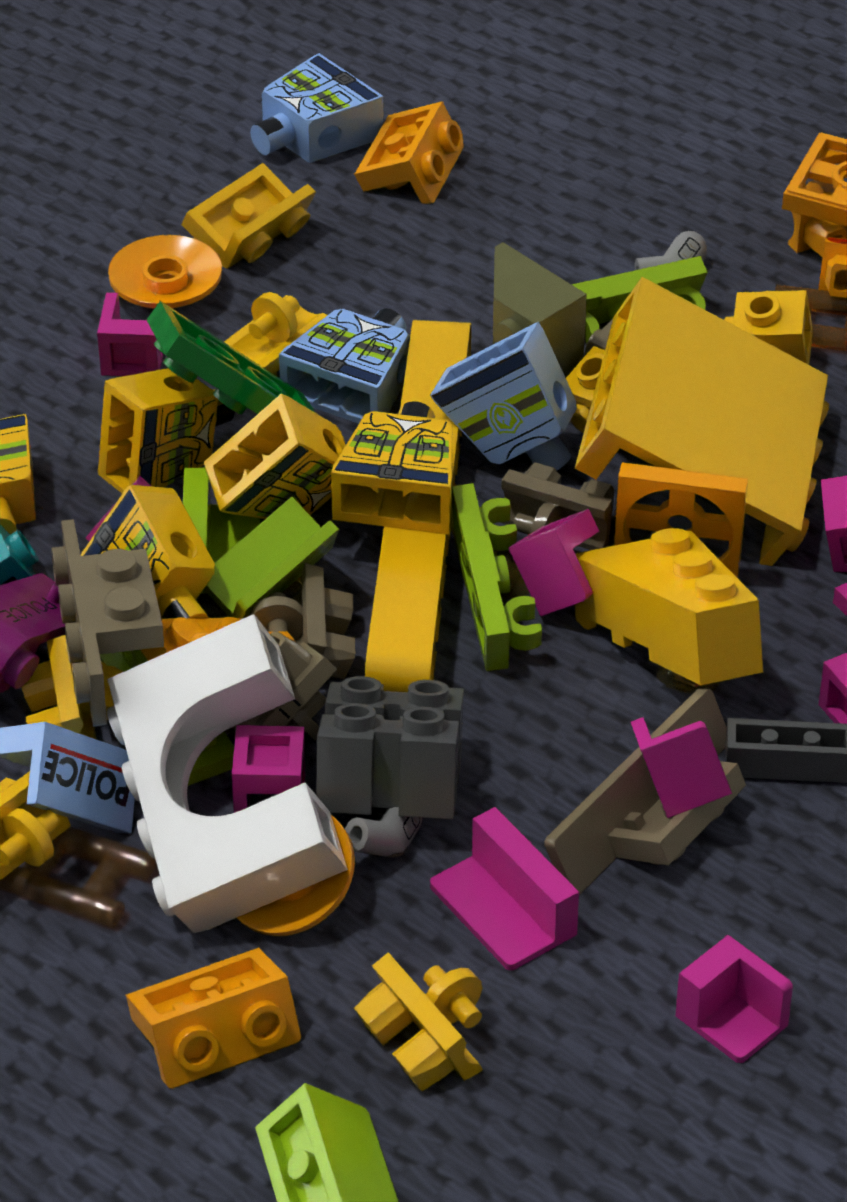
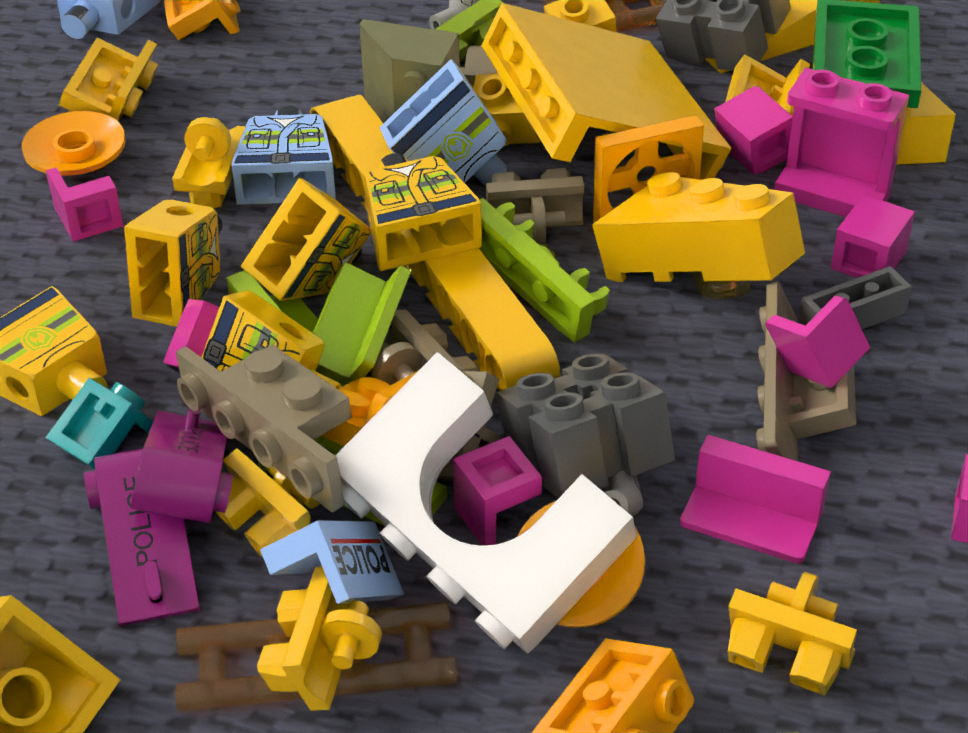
camera: 30 degrees left, 0 degrees up
green plate [147,301,316,415] -> none
dark pink panel [508,509,599,616] -> none

